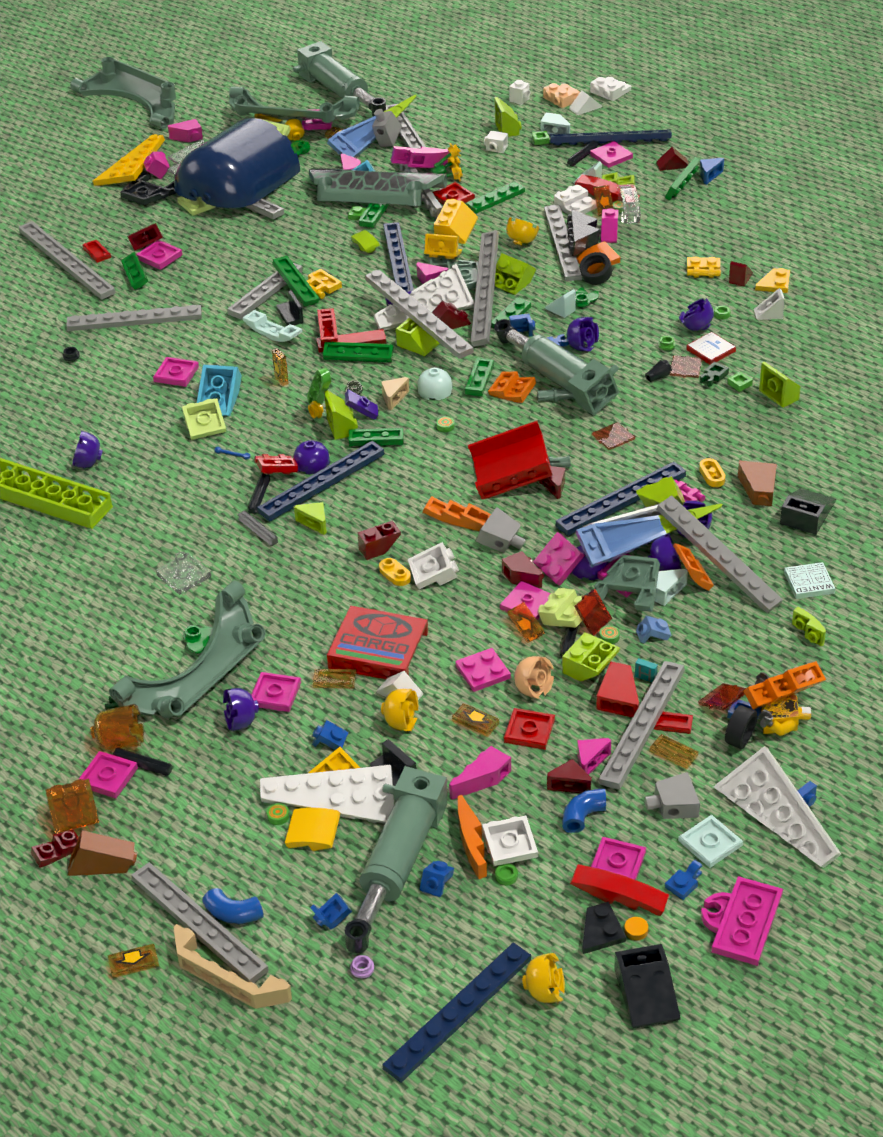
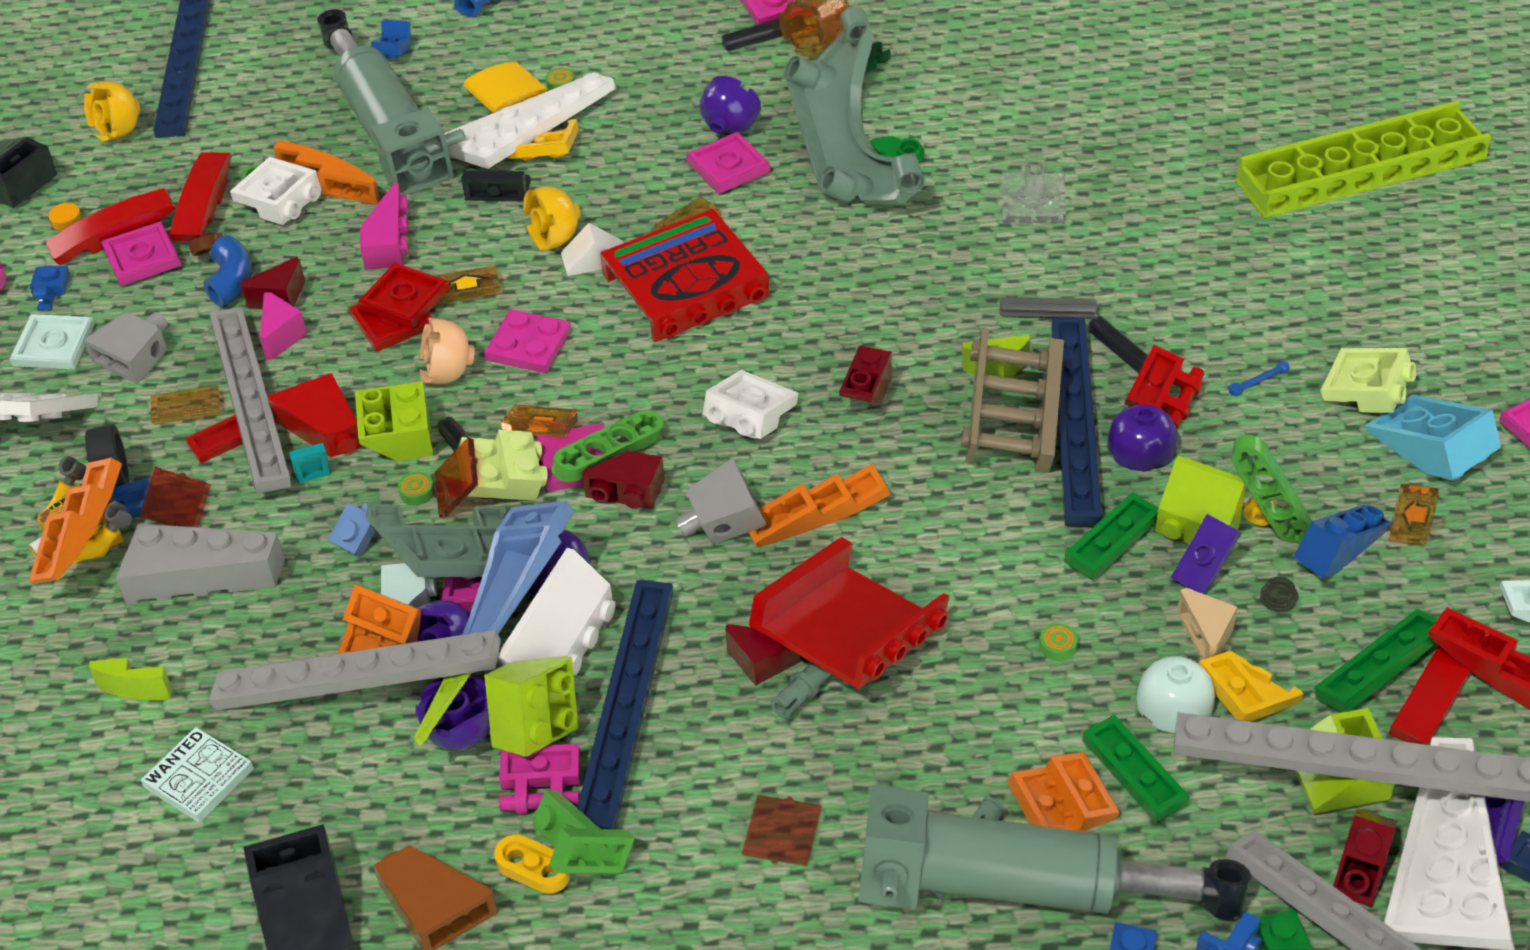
camera: 135 degrees right, 5 degrees up
dark purple cylinder [72,431,103,469] -> none
blue bracket [312,720,349,750] -> none
lavender plate [350,955,374,979] -> none
yellow plate [379,558,411,586] -> none
blue bracket [420,861,454,897] -> none
dark pink plate [533,532,585,585] -> none
black wing [582,901,626,954] -> none
none -> light grey wedge [116,524,285,605]
none -> red slope [170,152,232,242]
none -> reddish brown piece [188,233,222,256]
none -> red tile [358,262,449,329]
none -> bright green bracket [532,790,635,873]
none -> bright green beam [552,410,664,482]
none -> dark tan fence [961,328,1064,473]
none -> yellow wing [1199,651,1304,722]
none -> blue slope [1293,505,1394,578]

